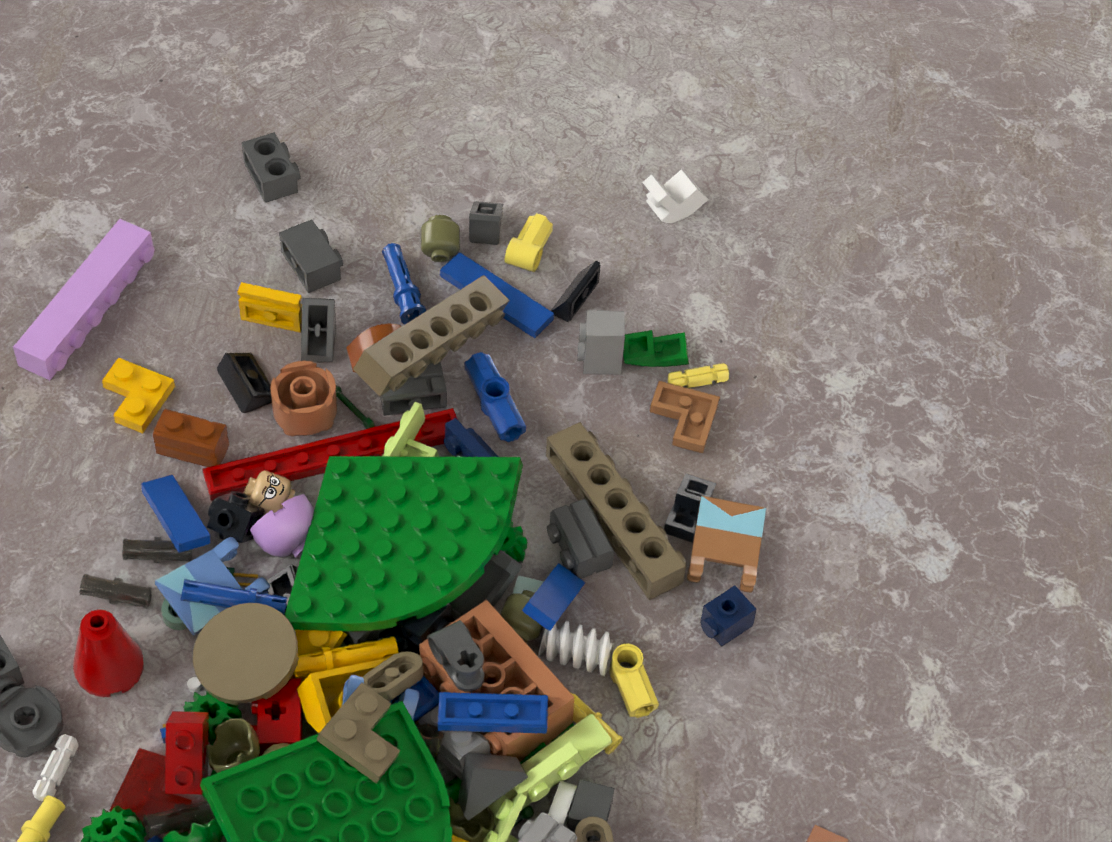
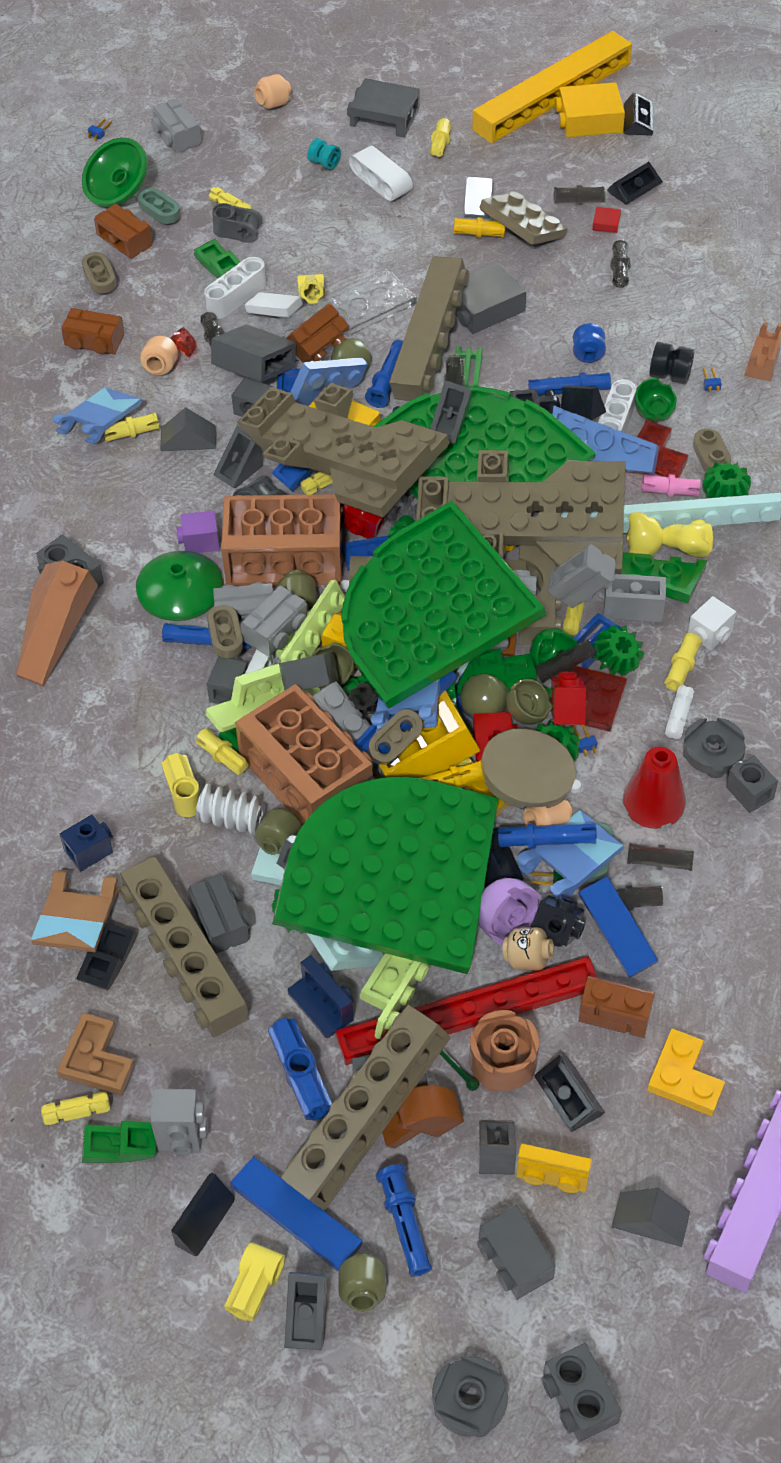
camera: 175 degrees left, 0 degrees up
dark tan plate [317,683,400,784] -> none
dark grey piece [427,620,485,692] -> none
blue tile [438,692,548,734] -> none
blue tile [522,563,586,631] -> none
white brick [642,169,709,223] -> none
none -> dark grey plate [432,1356,508,1437]
none -> dark grey slope [611,1188,690,1247]

